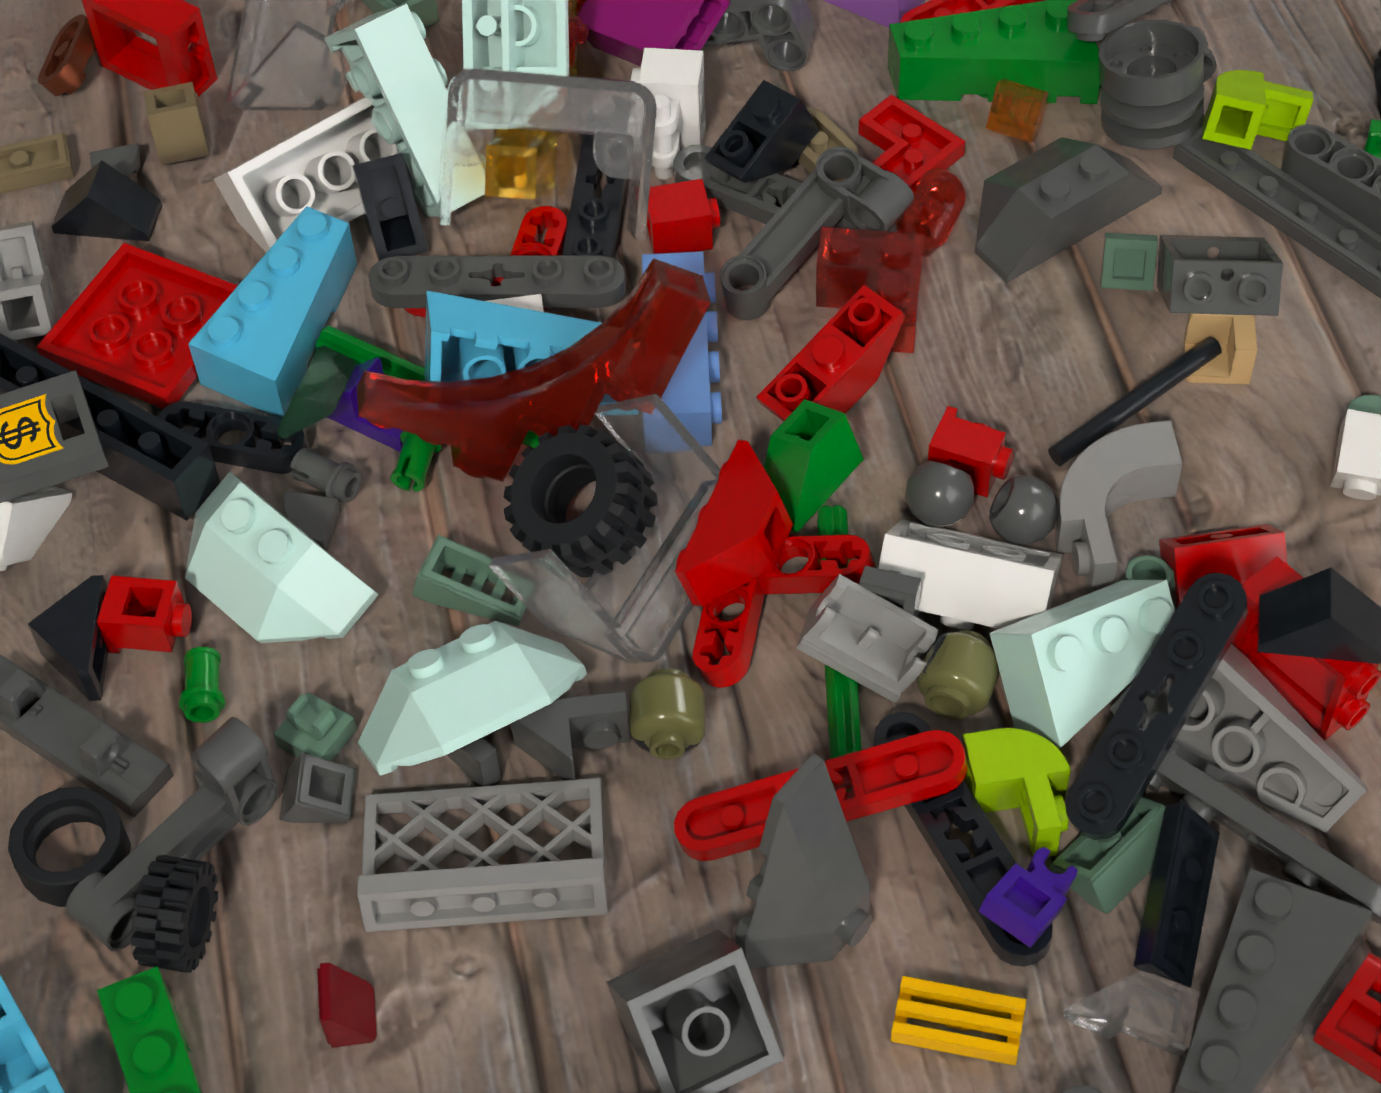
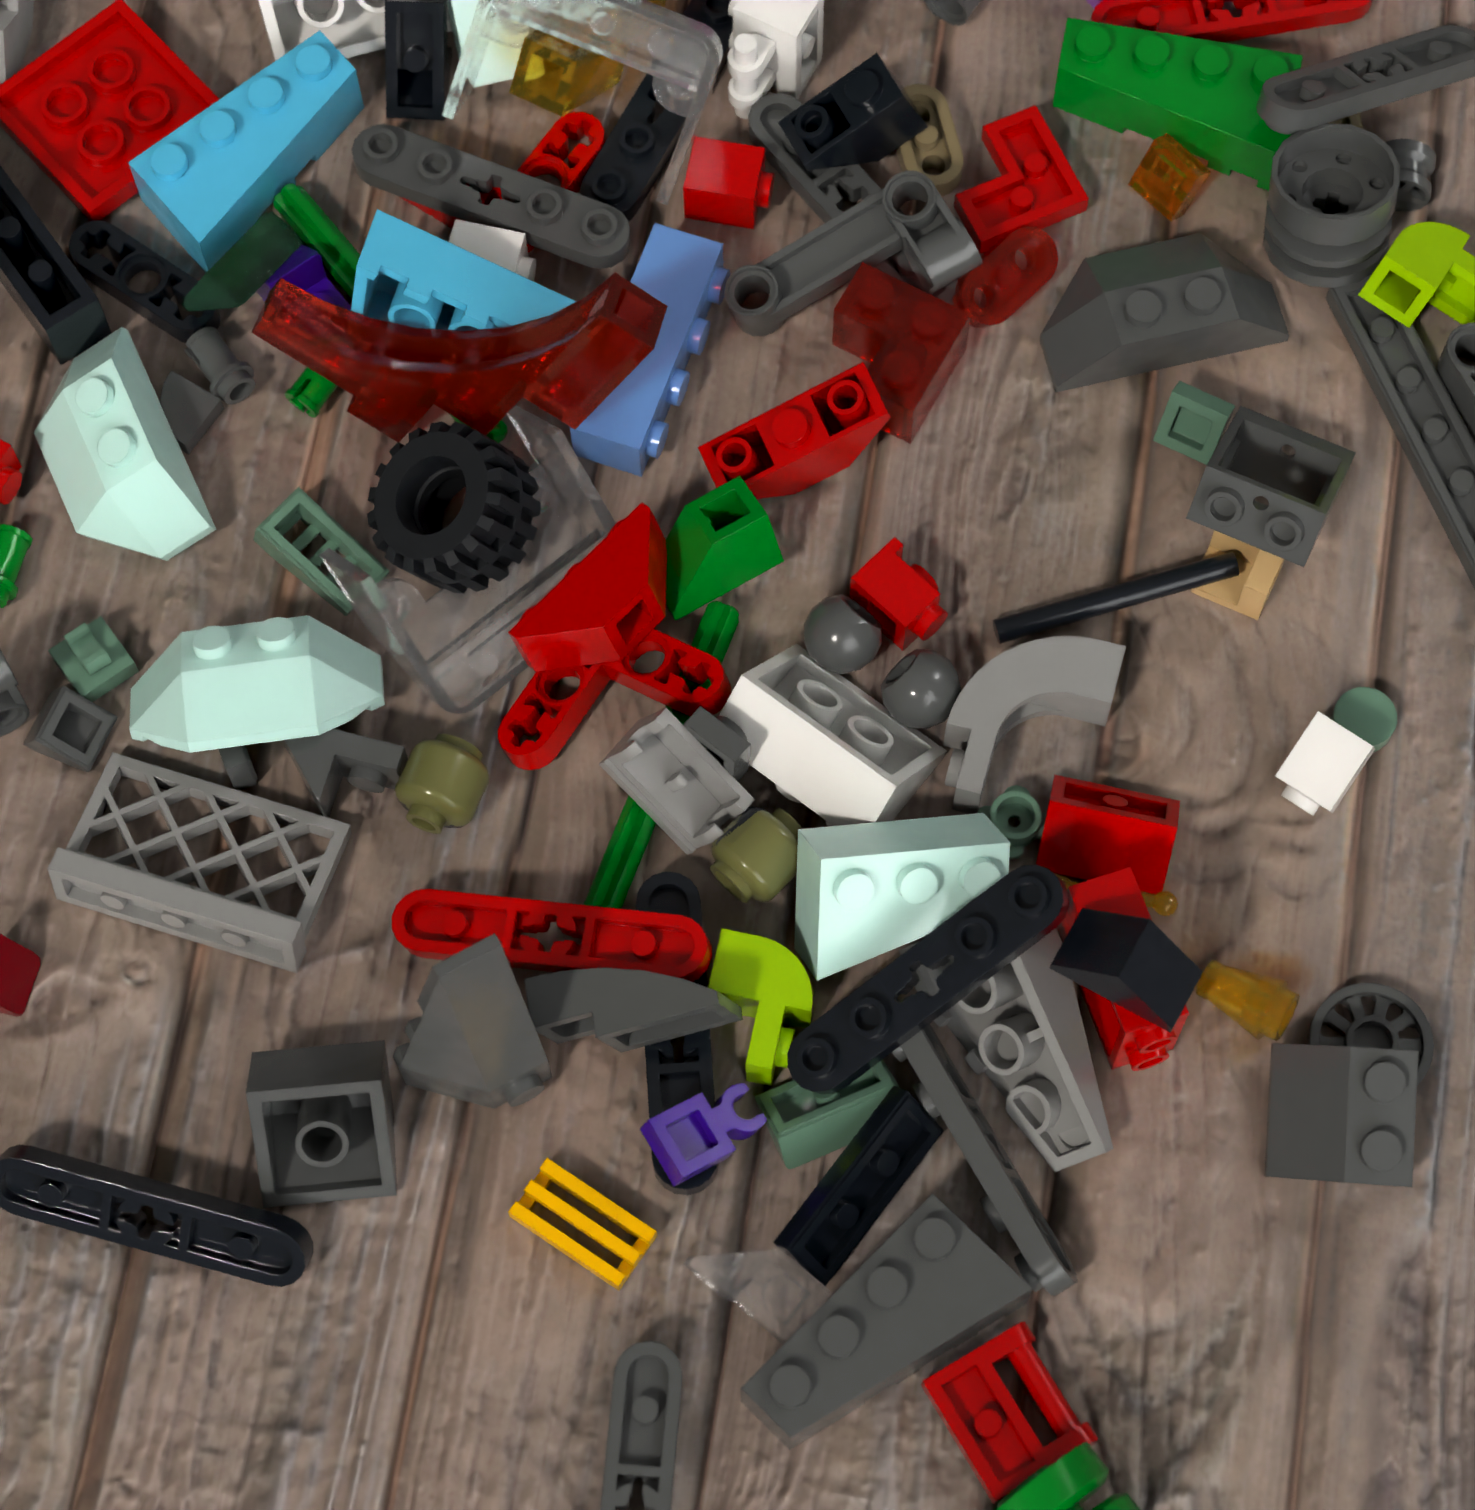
camera: 20 degrees right, 15 degrees up
none -> dark grey slope [524,968,743,1053]

